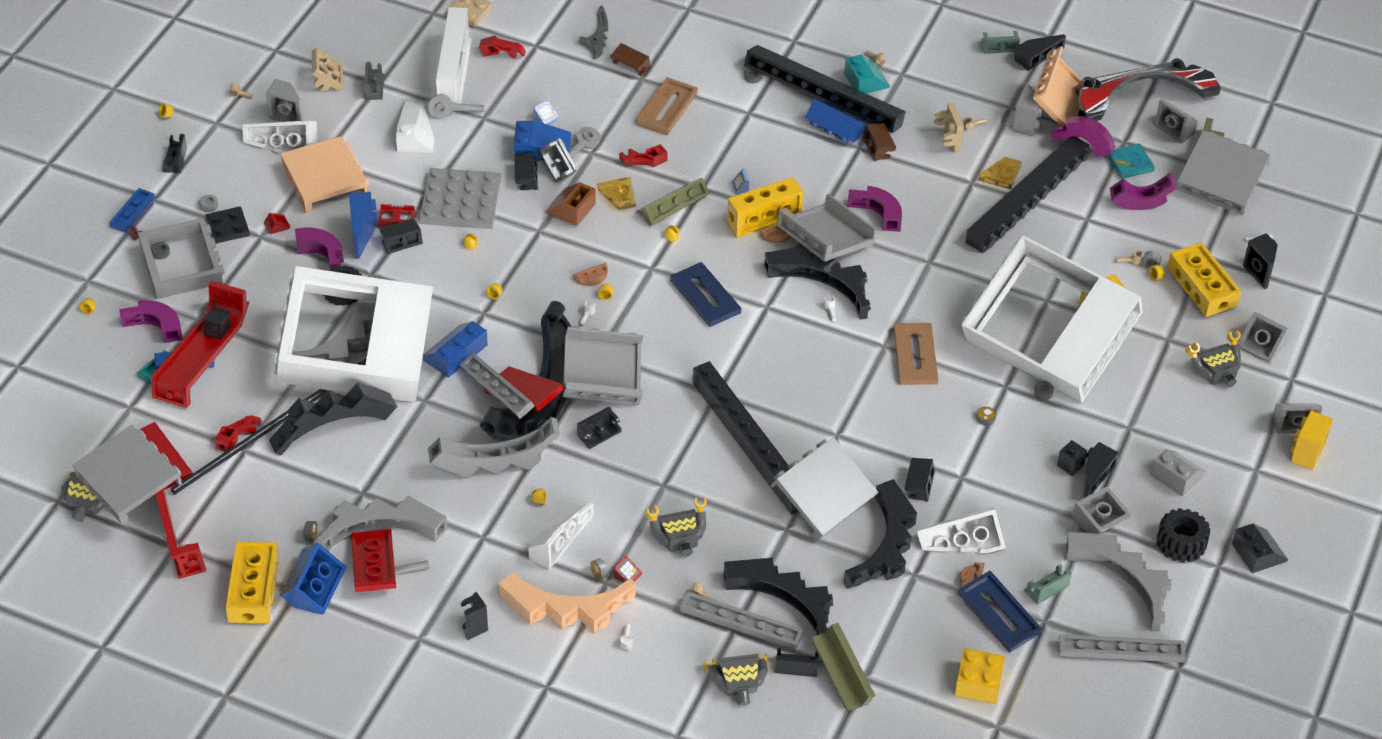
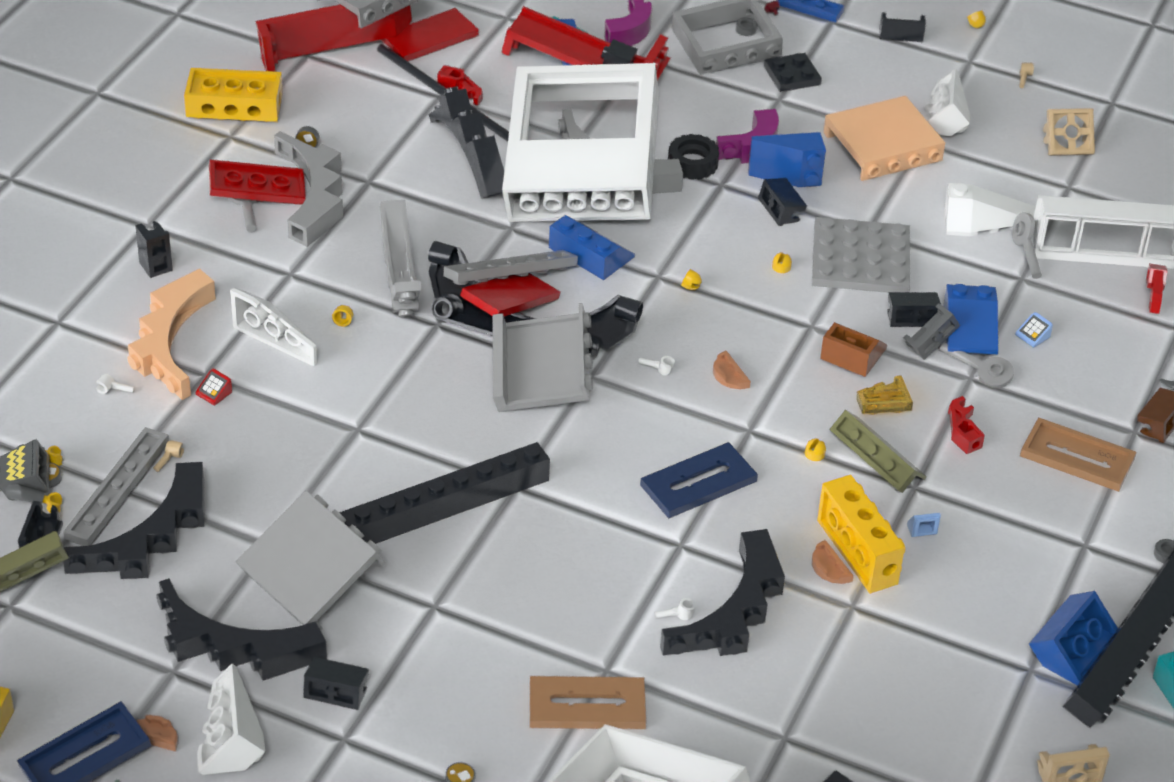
camera: 90 degrees right, 5 degrees down
light grey tile [199,195,218,212] -> none
red slope [264,213,290,234] -> none
light grey slope [266,79,302,122] -> none
blue slope [279,542,347,615] -> none
dark grey hinge [364,62,384,100] -> none
red piece [378,204,415,228] -> none
black hinge [577,406,622,449] -> none
tile [590,558,608,580] -> none
yellow hinge [598,283,613,300] -> none
dark grey torso [645,497,707,557] -> none
light grey panel [777,194,877,262] -> none
magenta arch [848,186,902,232] -> none
reddish brown hinge [862,124,896,161] -> none

